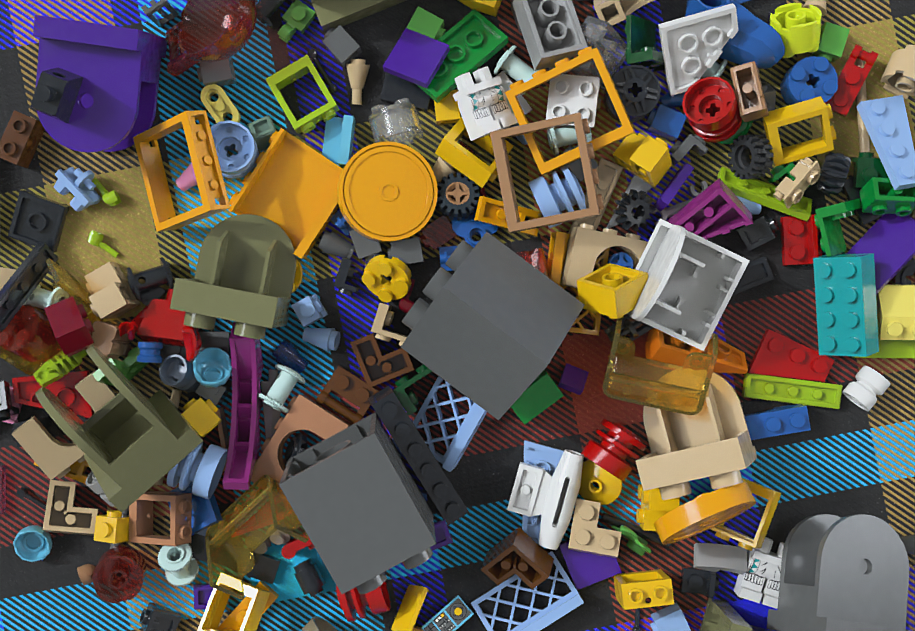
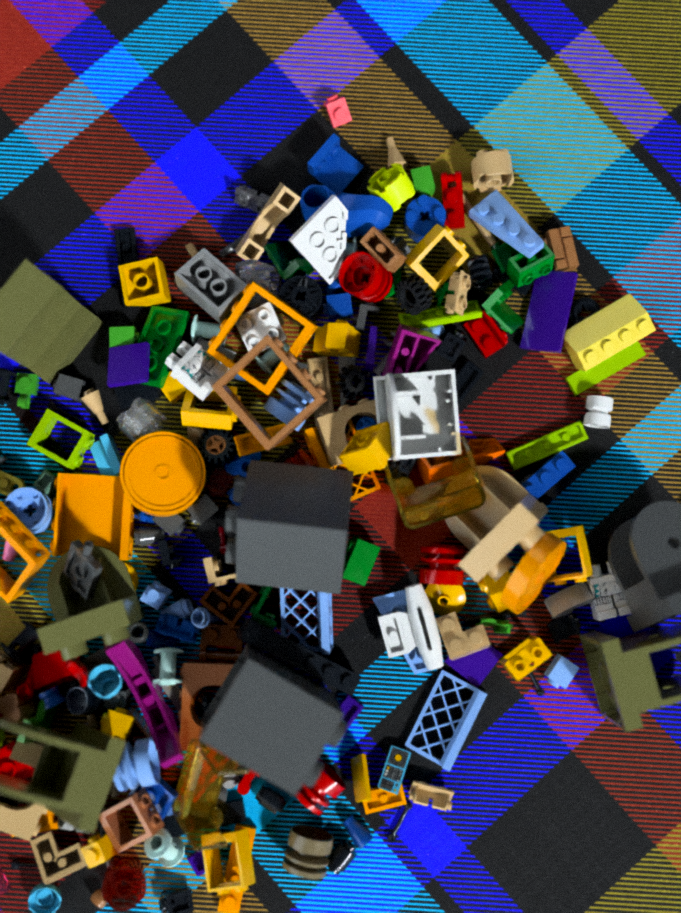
camera: 30 degrees left, 5 degrees down
yellow plate [361,255,412,303] -> none
reddish brown brick [481,527,554,589] -> none
dark purple tile [558,363,589,395] -> none
red wing [747,329,835,382] -> none
teal brick [813,253,879,357] -> none
none -> dark grey plate [63,540,103,600]
none -> dark grey cone [128,622,149,643]
none -> blue hinge [155,612,200,644]
none -> light blue cone [191,607,219,628]

